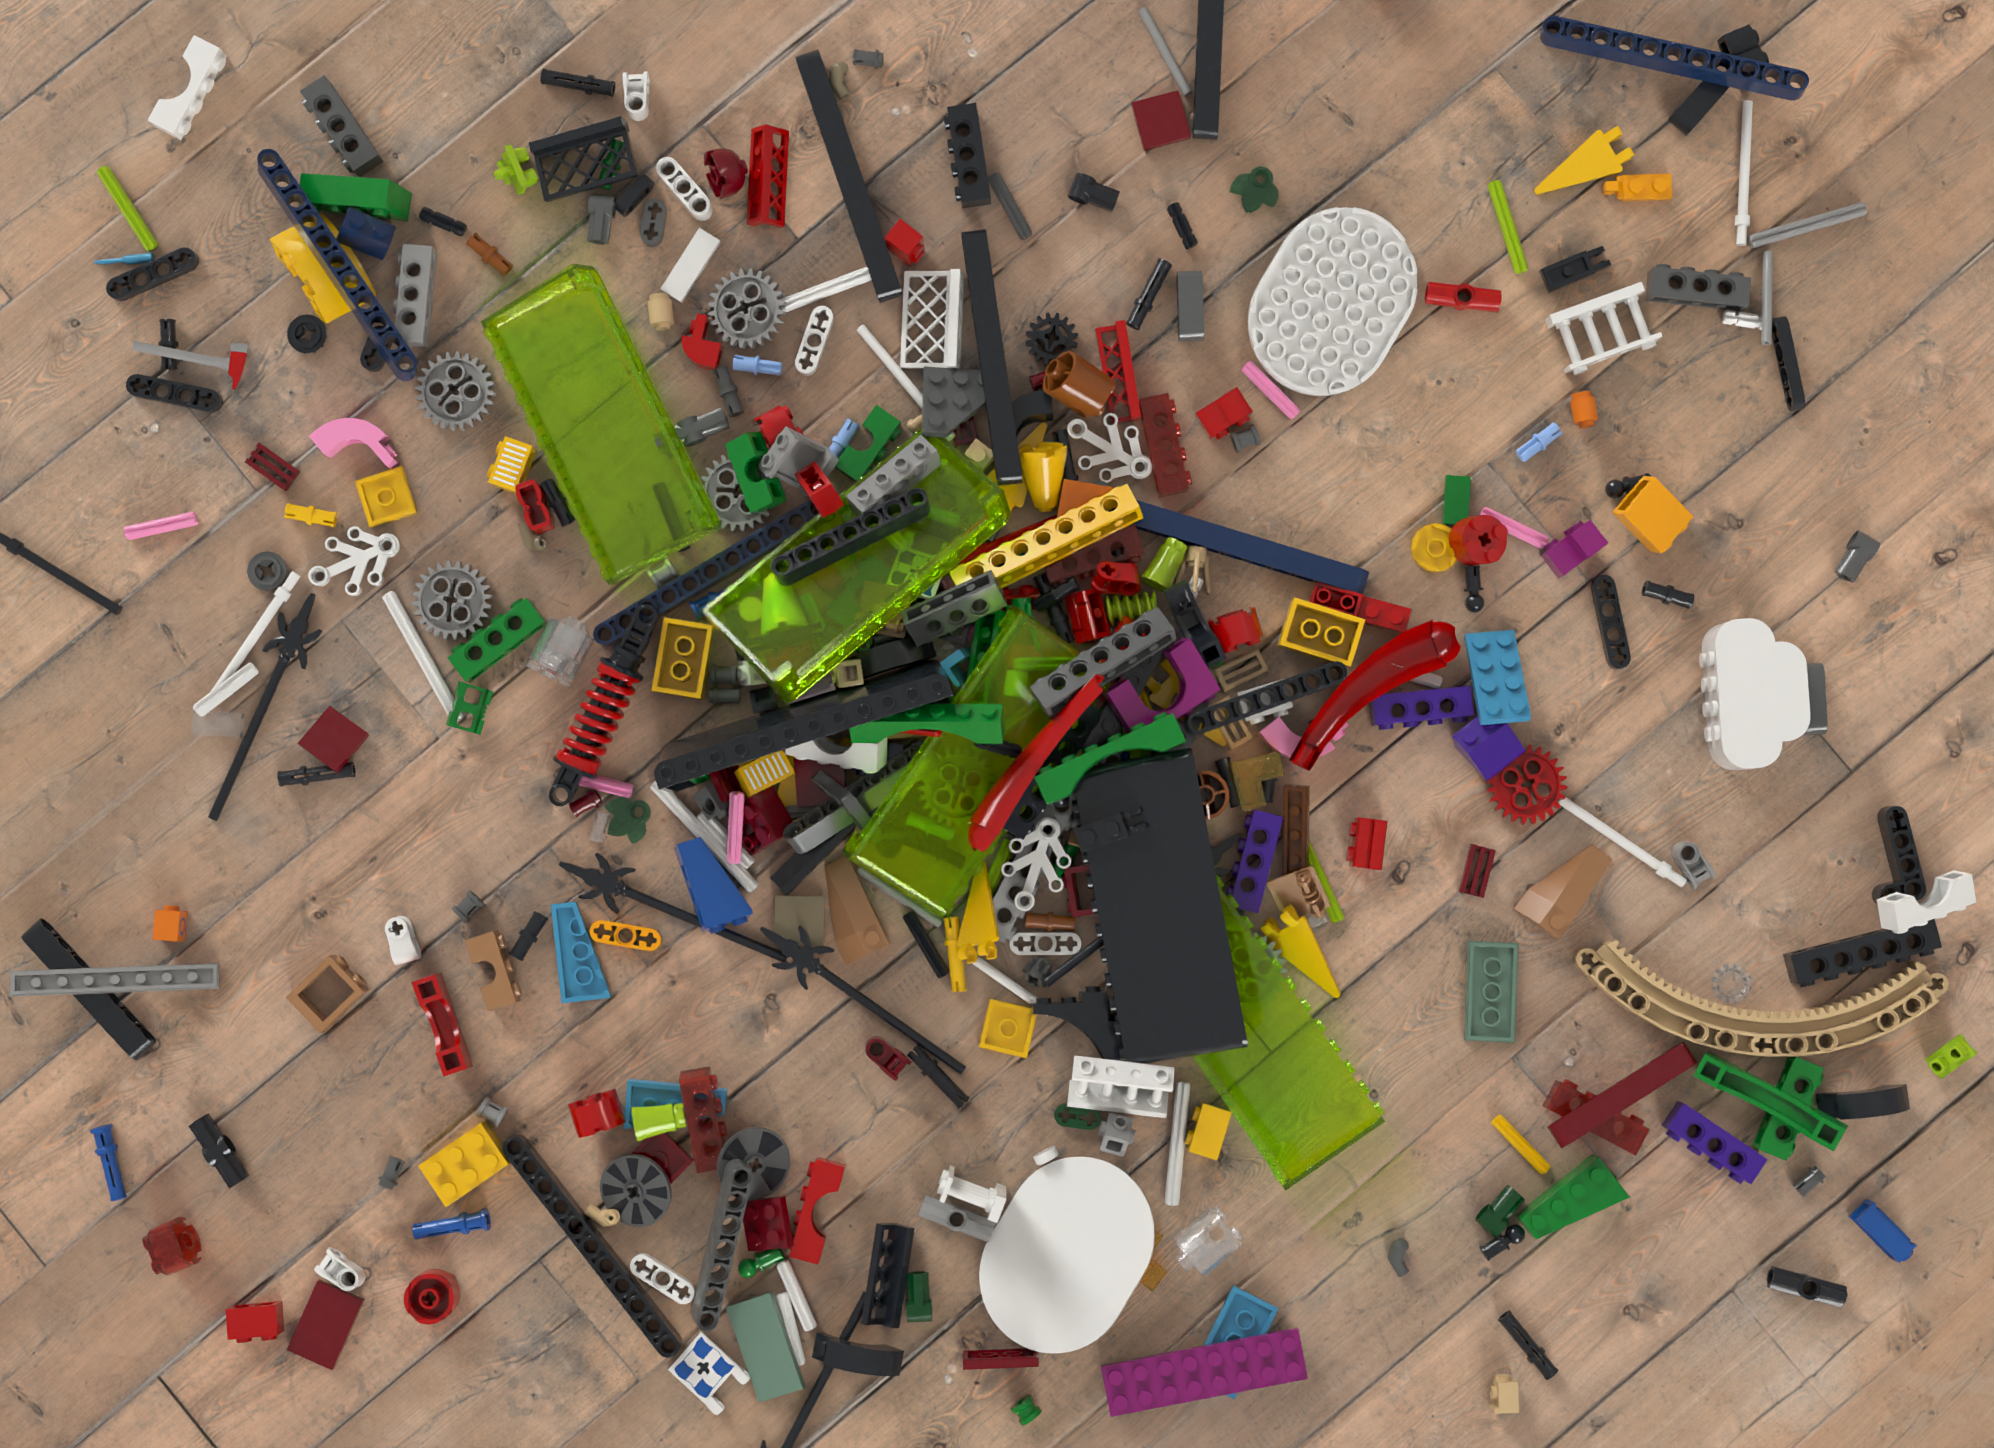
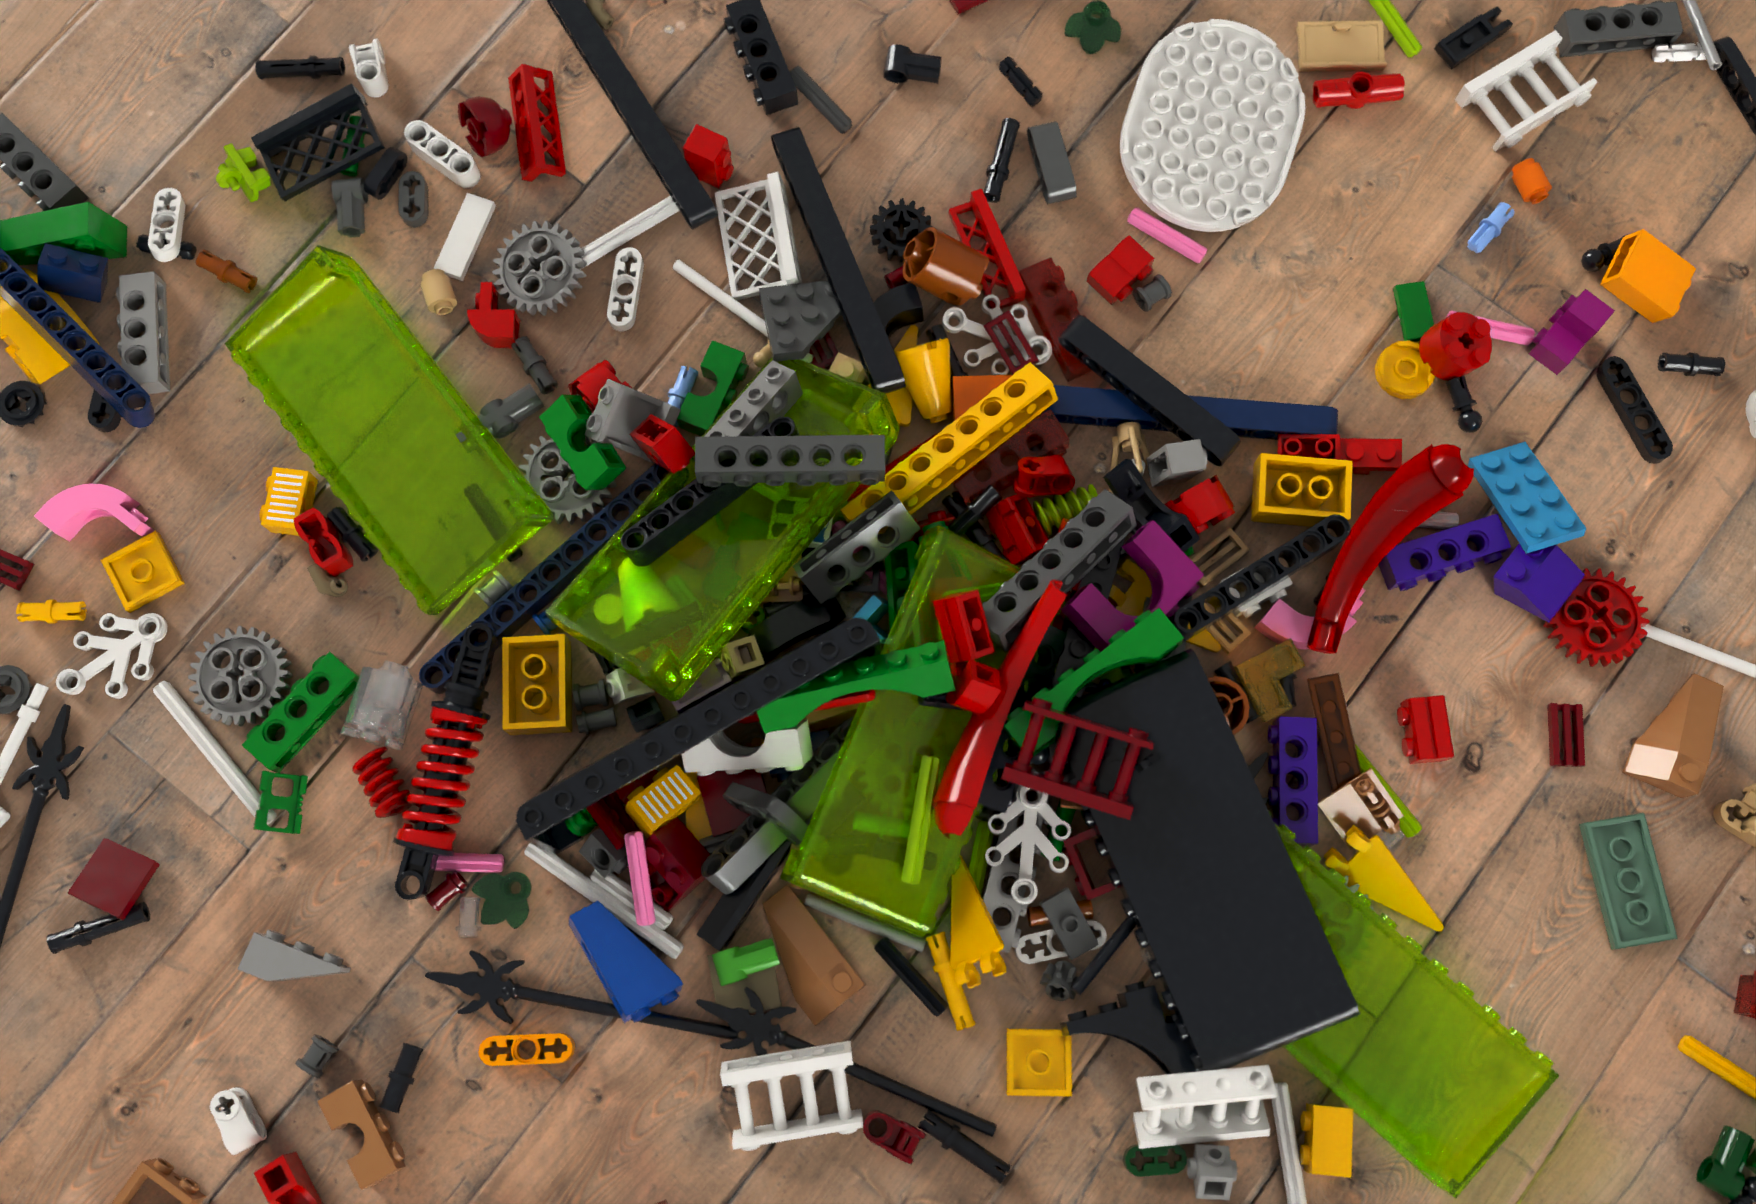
camera: 10 degrees left, 10 degrees down
light grey gear [415,351,496,432] -> none
dark azure wing [551,902,612,1003] -> none
light blue axle [733,354,782,375] -> none
white bar [972,955,1048,1016] -> none
lime plant [1140,537,1188,593] -> none
none -> white beam [148,188,185,262]
none -> light grey slope [238,929,351,981]
none -> red piece [352,746,412,818]
none -> dark grey brick [695,435,885,487]
none -> bright green piece [712,938,780,986]
none -> white fence [720,1041,863,1151]
none -> lime axle [901,756,941,884]
none -> red brick [933,589,995,663]
none -> red brick [946,659,1001,715]
none -> dark red tile [983,310,1040,375]
none -> dark red fence [1001,697,1154,820]
none -> dark grey plate [1039,887,1099,961]
none -> black beam [1058,315,1241,466]
none -> light grey brick [1146,439,1207,487]
none -> tan door [1296,20,1387,72]

